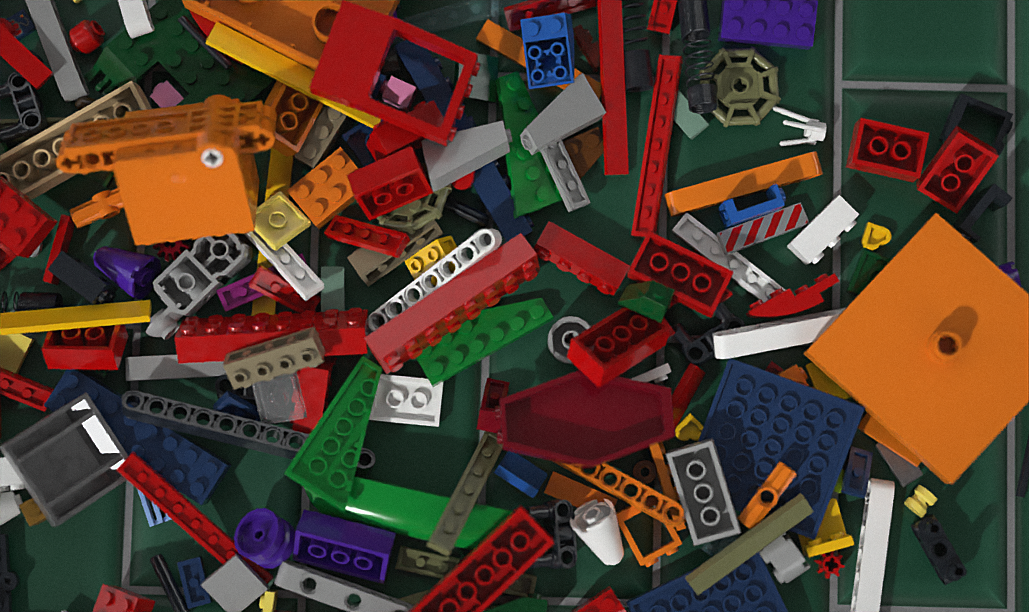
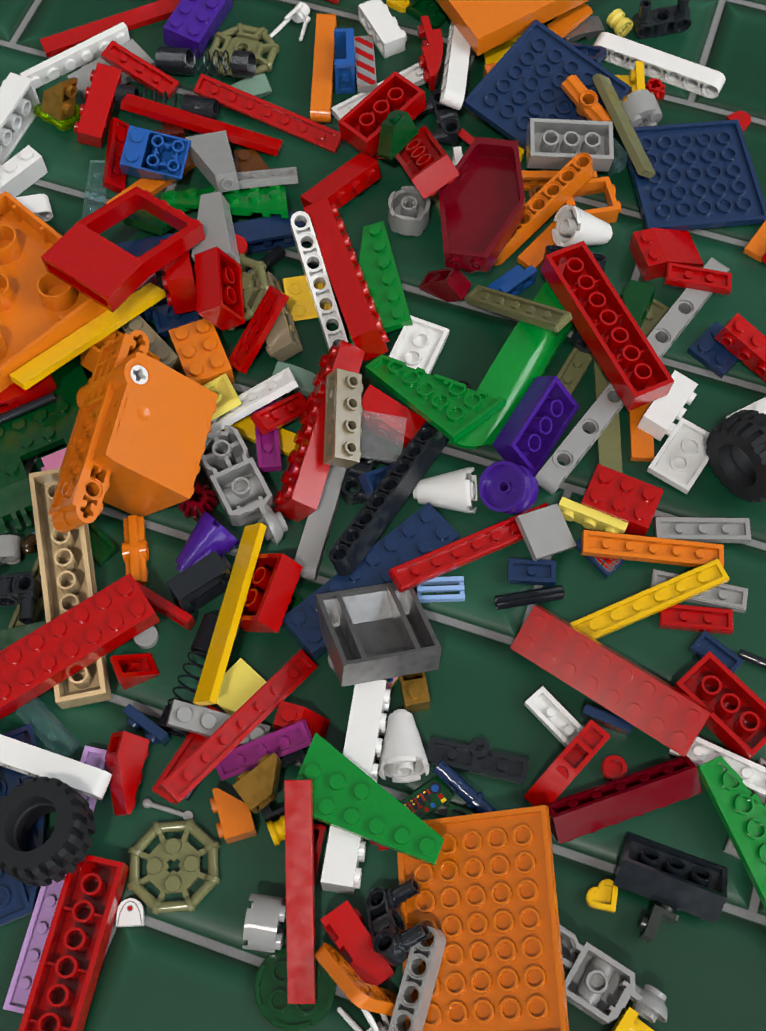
camera: 75 degrees left, 20 degrees down
none -> white cone [413,467,478,514]

